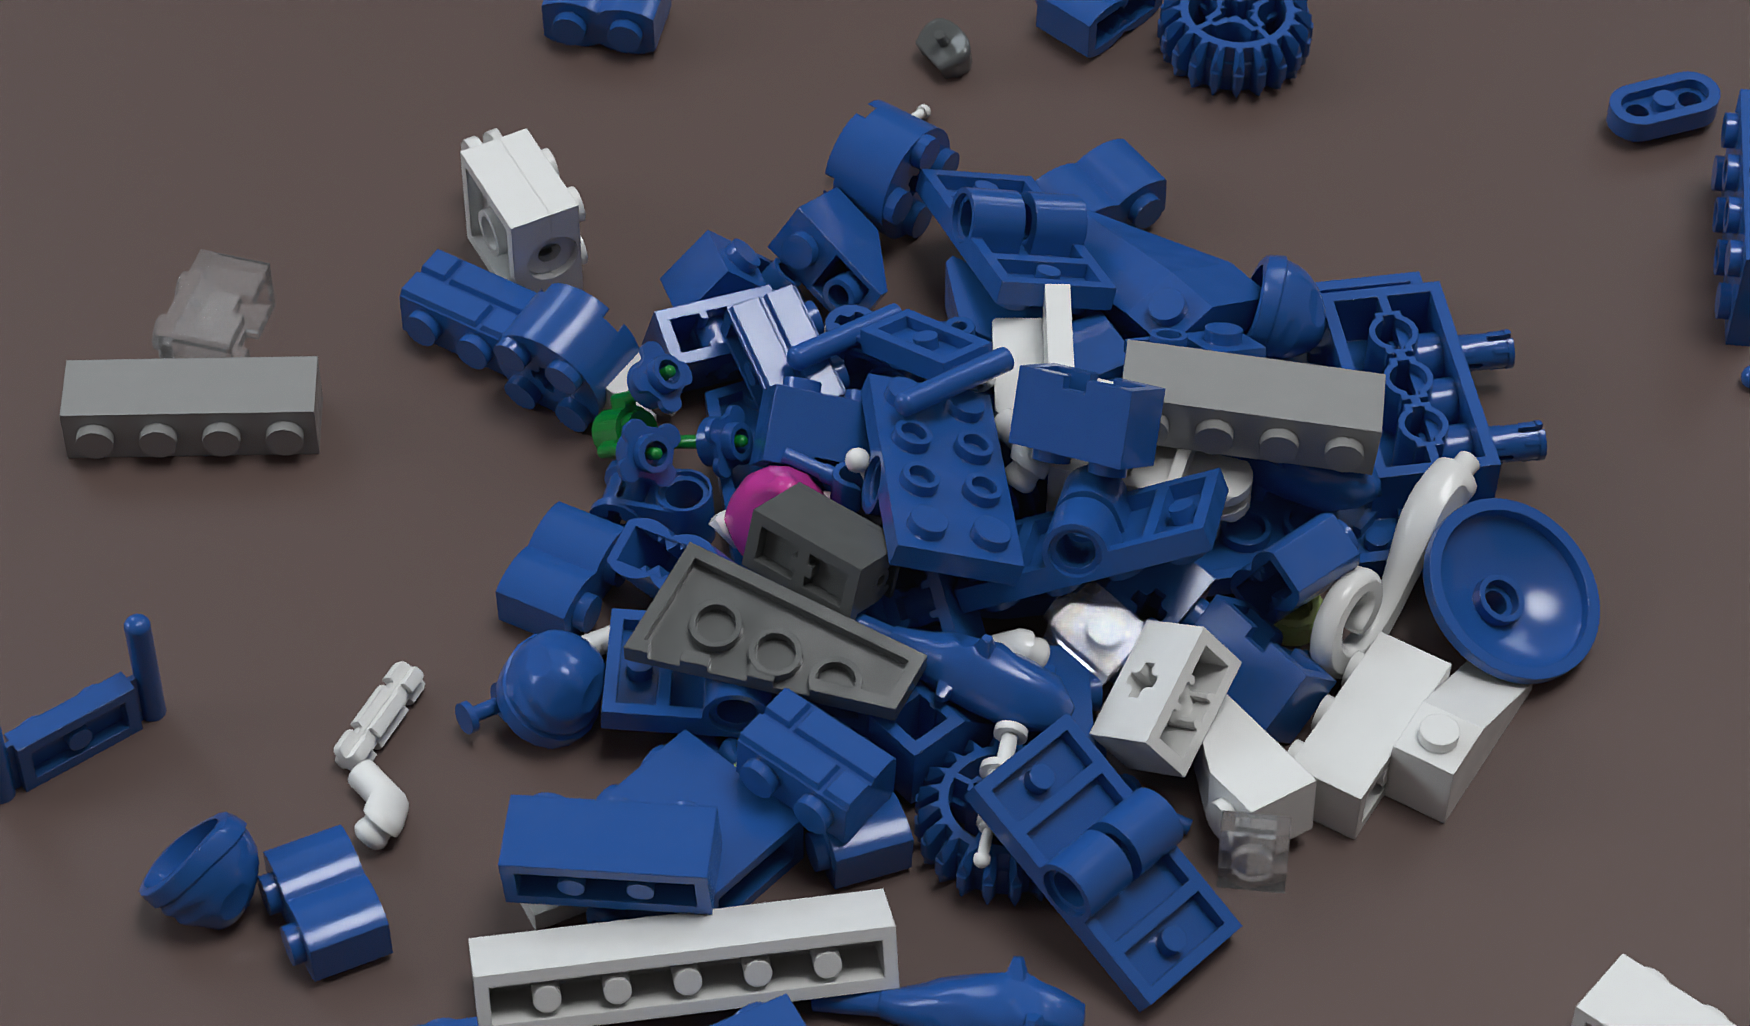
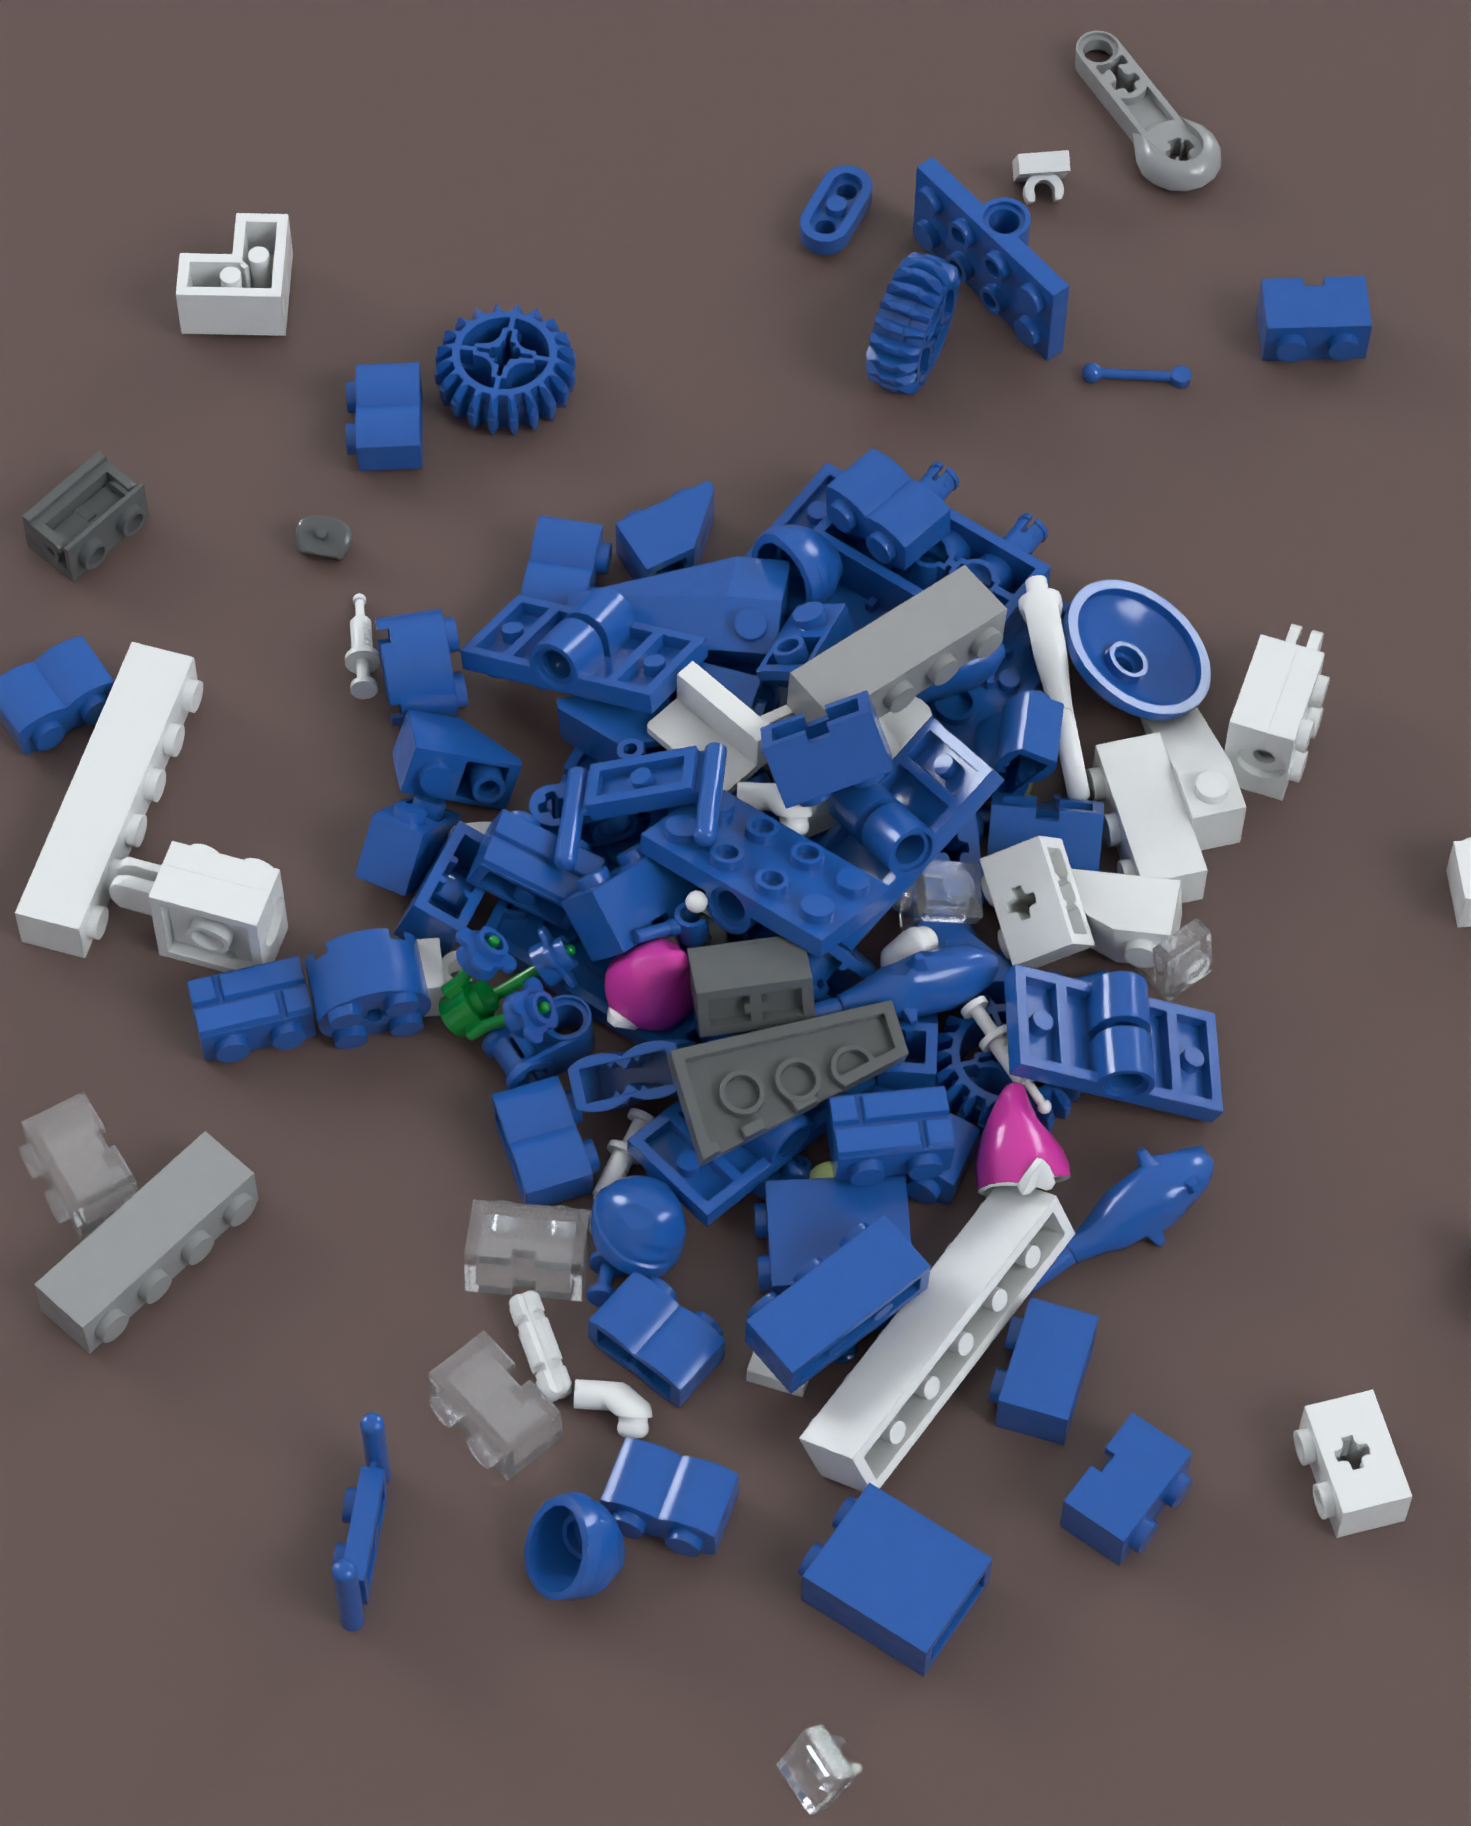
camera: 45 degrees left, 10 degrees up
none -> white brick [15,642,203,958]
none -> clear brick [428,1330,563,1481]
none -> clear brick [464,1199,590,1302]
none -> blue brick [588,1271,726,1408]
none -> blue slope [615,480,715,580]
none -> blue brick [826,448,951,570]
none -> blue gear [865,252,960,395]
none -> dark pink hat [975,1082,1071,1198]
none -> white brick [1224,624,1330,801]

